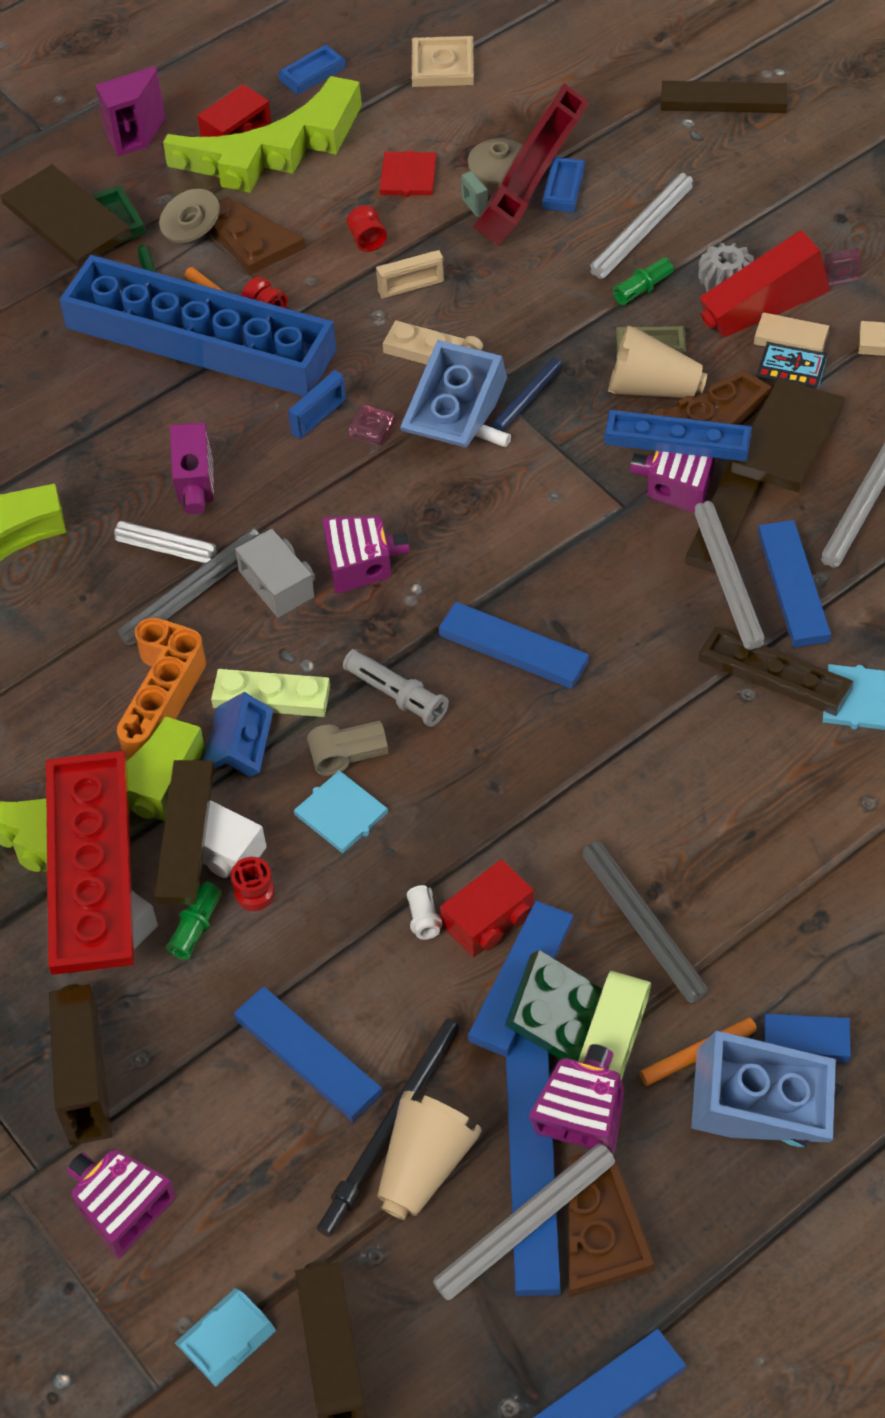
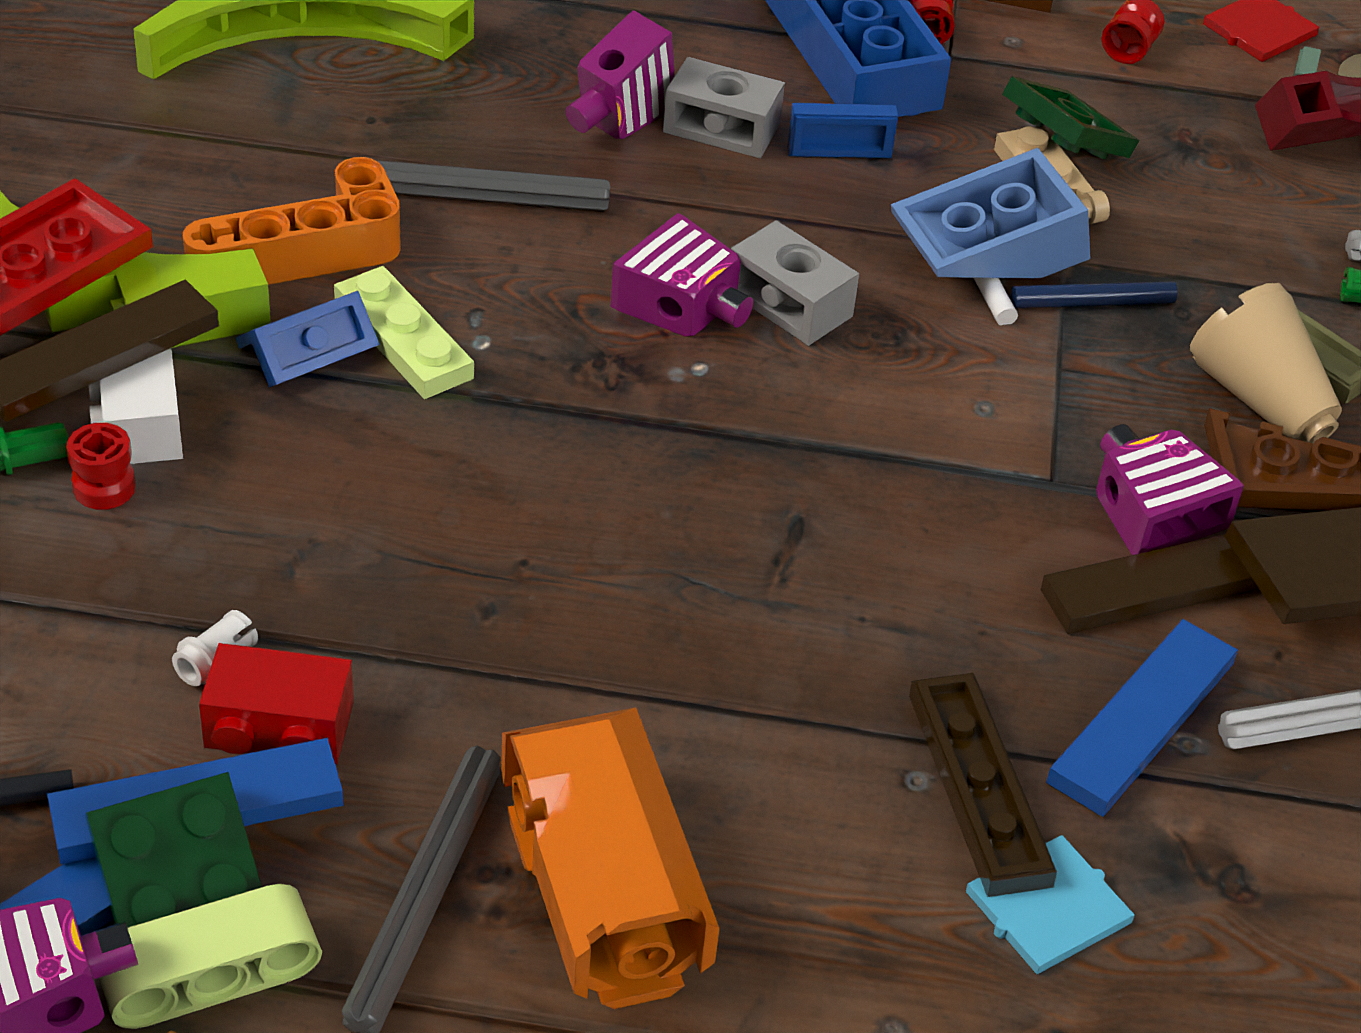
camera: 40 degrees right, 10 degrees down
axle [114,521,217,563] -> none
light grey brick [235,529,315,618] -> none
medium azure piece [294,771,388,853] -> none
dark tan piece [307,721,389,776] -> none
light grey pin [343,649,449,727] -> none
clear pink tile [348,404,395,446] -> none
tan tile [376,250,444,299] -> none
blue tile [438,602,589,689] -> none
blue tile [604,410,752,462] -> none
light grey axle [695,501,764,650] -> none
none -> orange brick [501,707,720,1009]
none -> light grey brick [663,57,785,159]
none -> light grey brick [731,220,859,346]
none -> dark green plate [1002,76,1140,159]

